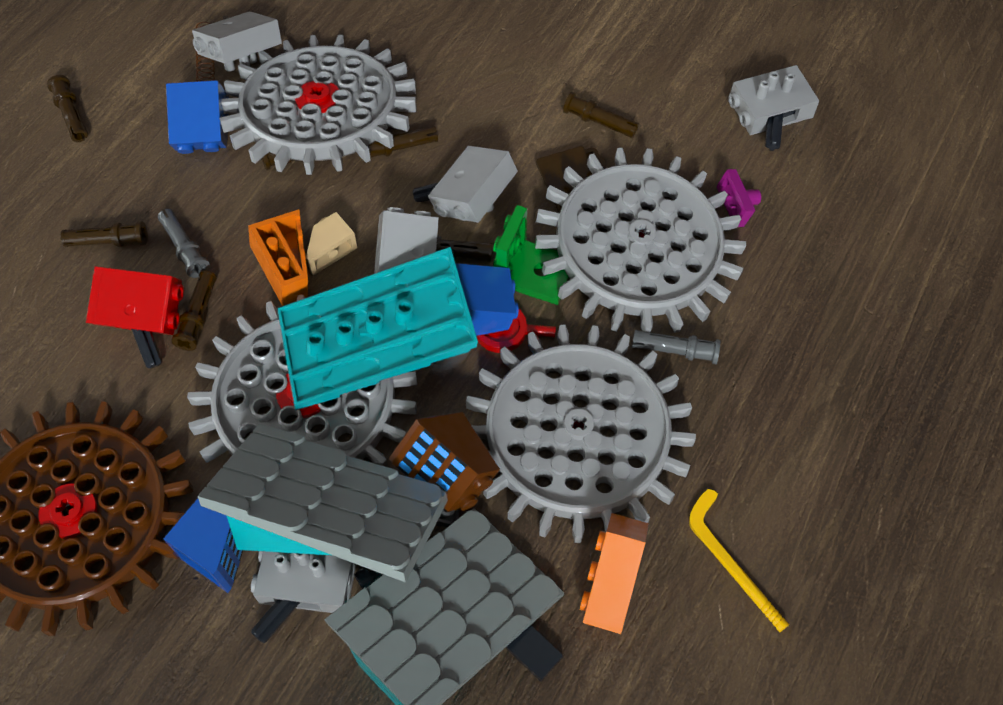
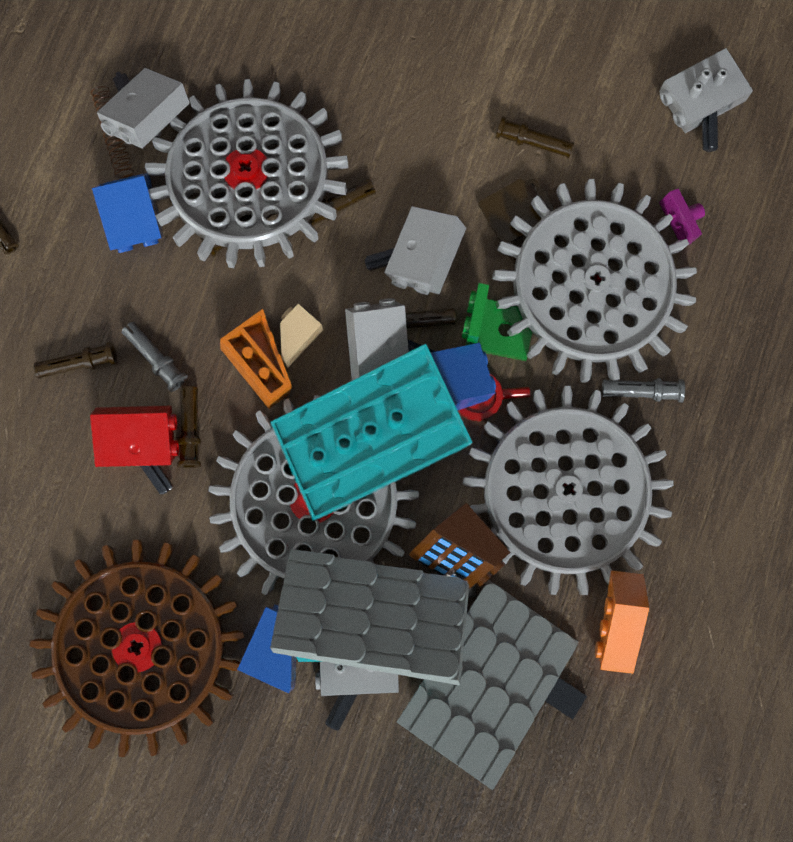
camera: 10 degrees left, 20 degrees up
yellow piece [689,489,790,633] -> none

